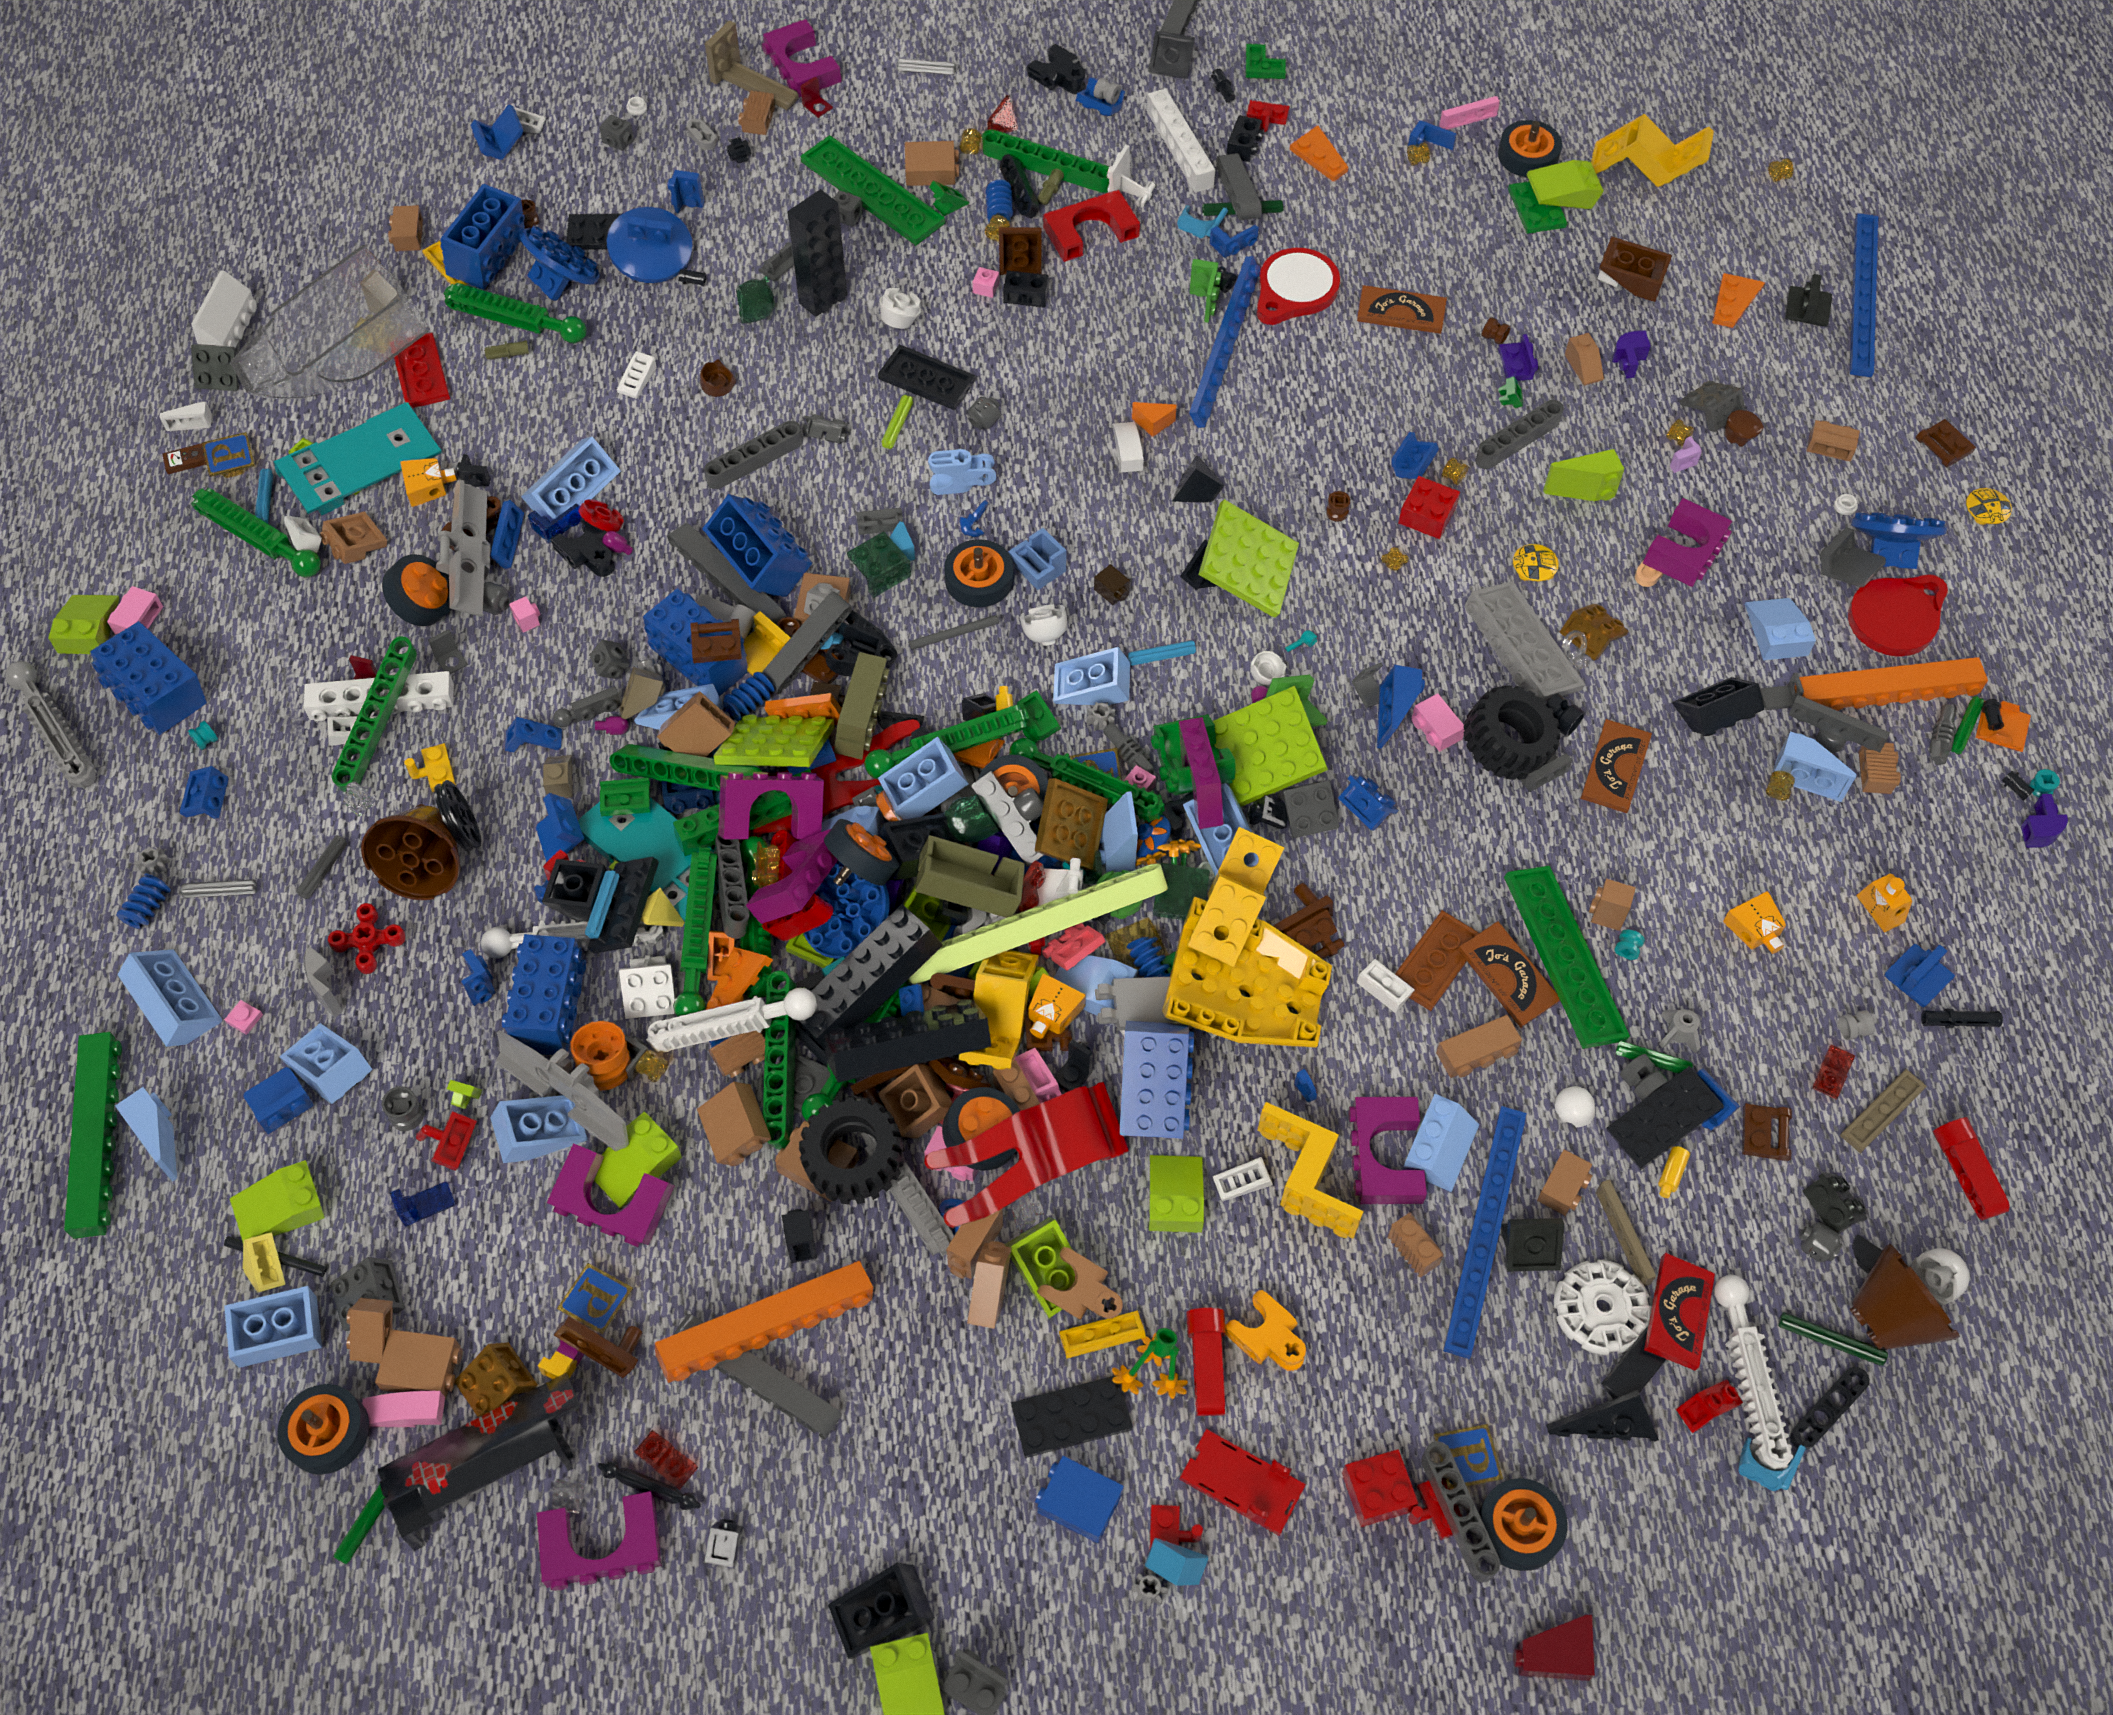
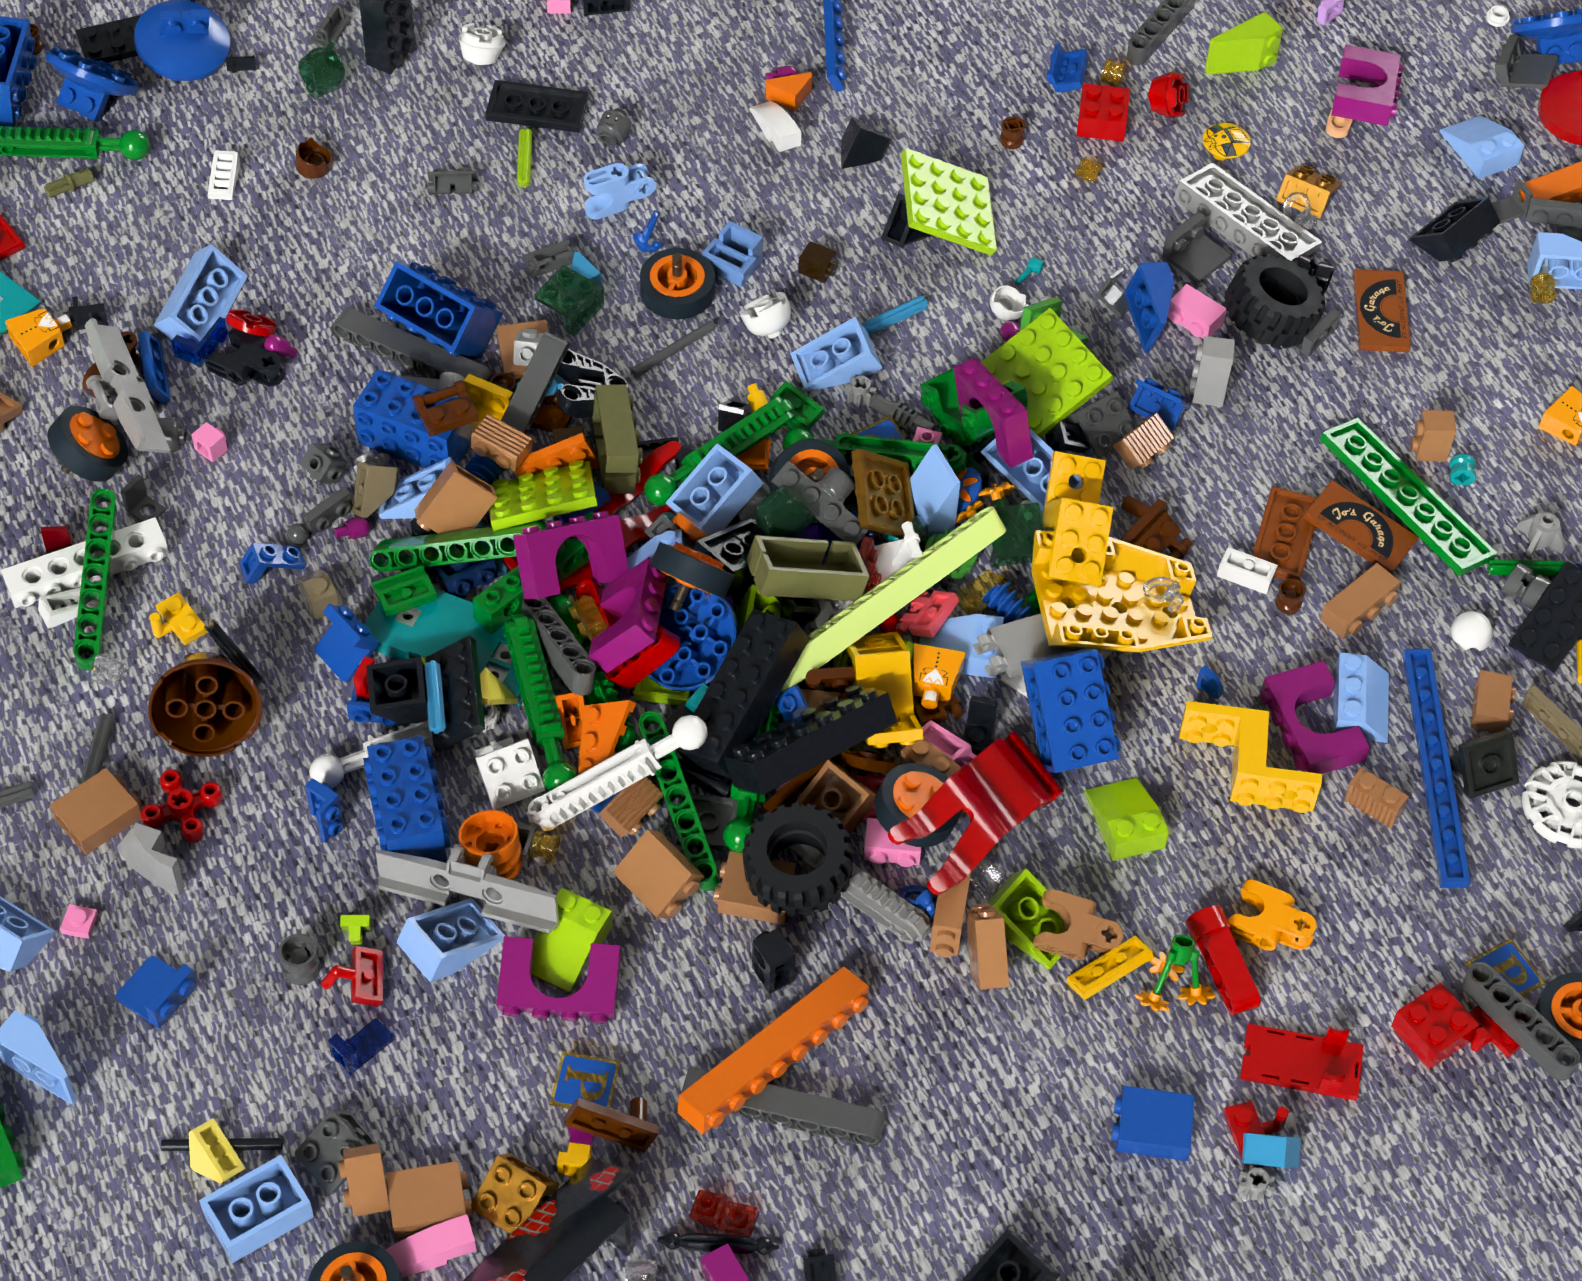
camera: 20 degrees left, 5 degrees down
lime slope [229,1160,325,1242] -> none
light blue slope [279,1023,372,1104] -> none
dark grey beam [704,421,802,489] -> none
black plate [1011,1376,1133,1458] -> none
white slope [1212,1157,1273,1202] -> none
none -> medium nougat brick [49,768,142,855]
none -> medium nougat brick [471,414,533,472]
none -> magenta cylinder [765,66,798,80]
none -> medium nougat brick [1113,413,1175,470]
none -> clear piece [1143,577,1184,613]
none -> red cone [1148,71,1189,119]
none -> dark grey bracket [1162,212,1231,283]
none -> light grey brick [1189,336,1235,407]
none -> reddish brown wheel [1275,579,1305,614]

